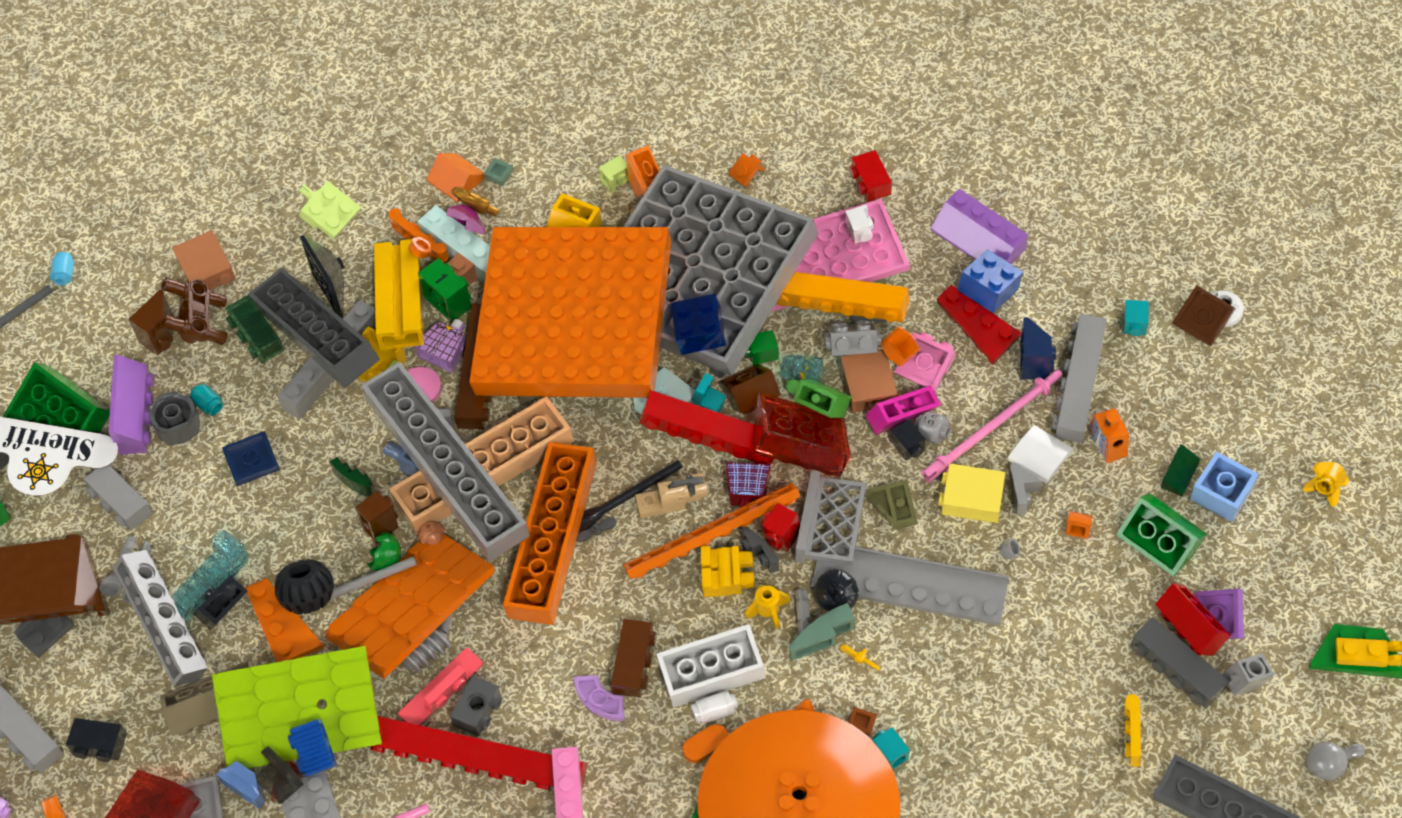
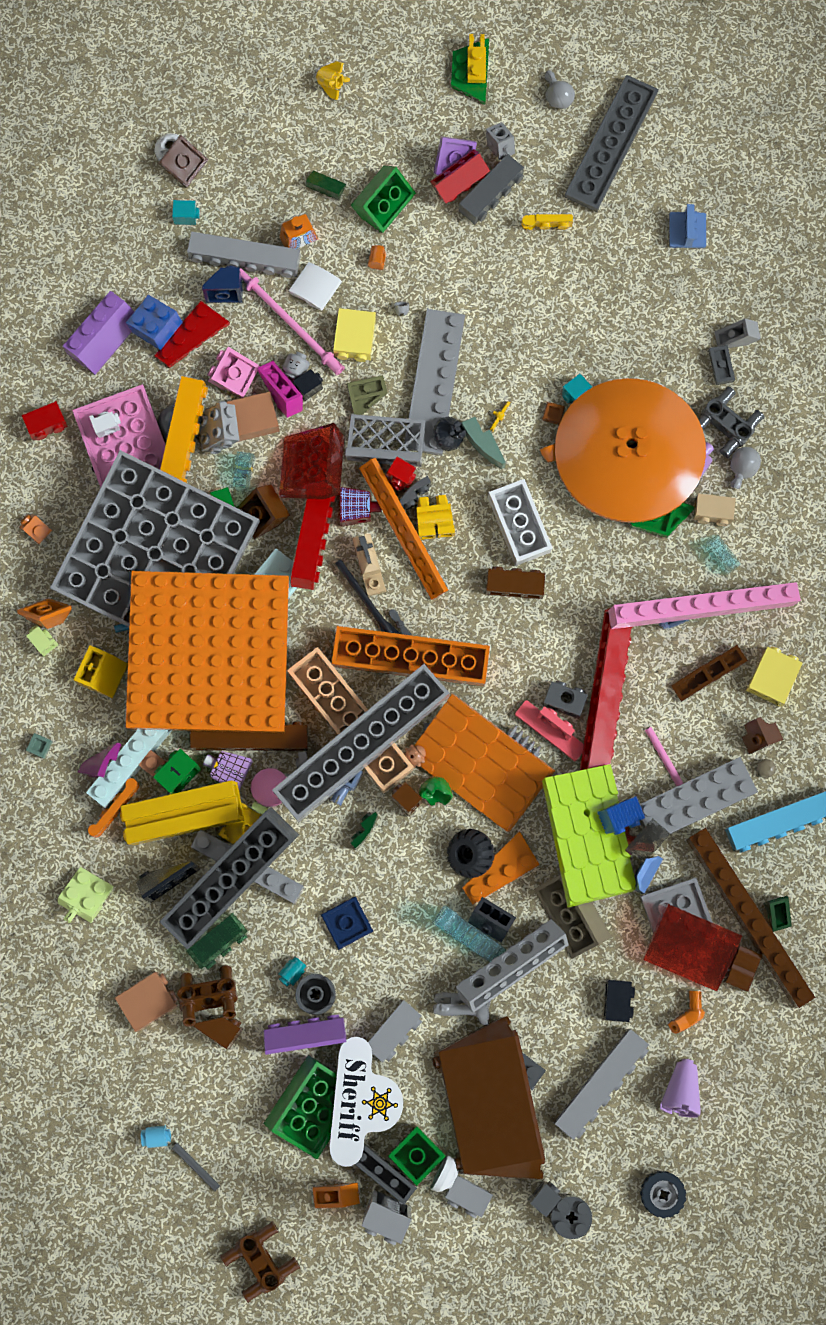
camera: 100 degrees left, 20 degrees up
light grey bar [330,556,418,600] -> none
orange tile [409,237,432,259] -> none
orange slope [427,153,485,203] -> none
pearl gold piece [452,187,499,217] -> none
lavender tile [574,675,625,721] -> none
clear blue brick [671,294,726,355] -> none
orange tile [683,724,728,763] -> none
white head [691,690,738,724] -> none
teal slope [692,373,727,413] -> none
yellow brick [745,585,790,629] -> none
bright green brick [787,379,851,418] -> none
light grey axle [795,589,811,634] -> none
orange panel [881,326,920,367] -> none
light grey slope [1009,463,1042,515] -> none
light blue brick [1190,452,1259,522] -> none

